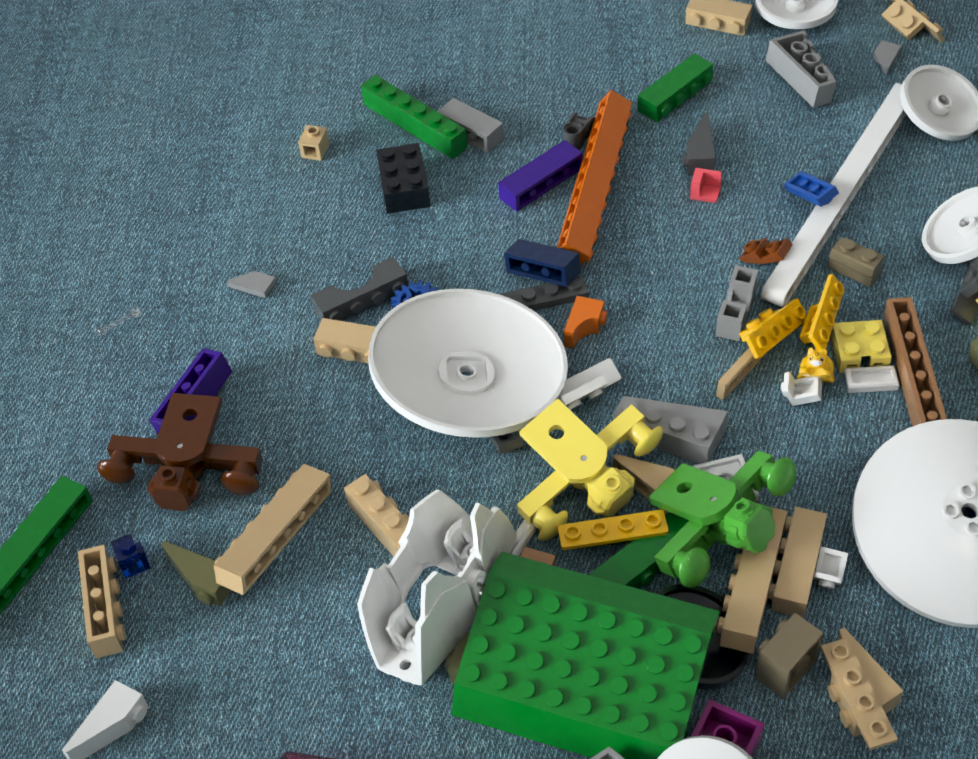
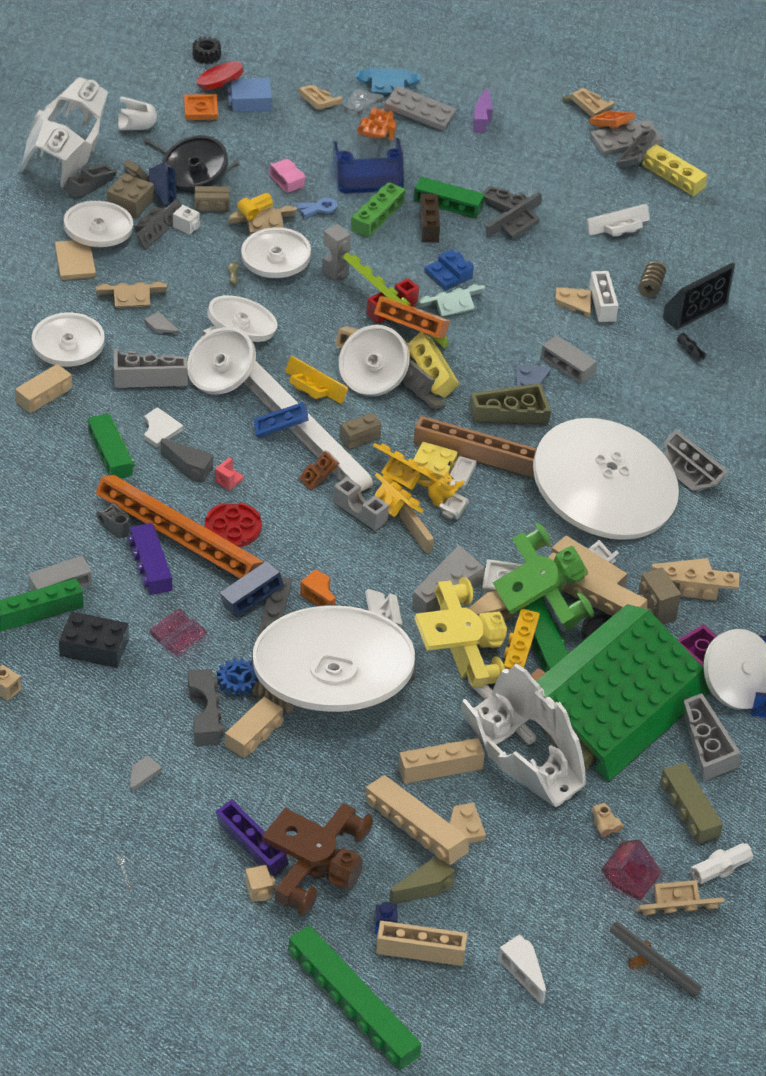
camera: 75 degrees left, 5 degrees down
none -> white tile [144,407,183,448]
none -> clear pink slope [149,608,207,655]
none -> white dish [187,327,256,395]
none -> red tile [205,502,262,547]
none -> tan brick [245,865,276,902]
none -> yellow bracket [285,356,348,404]
none -> tan wing [450,802,486,843]
none -> tan plate [592,803,624,837]

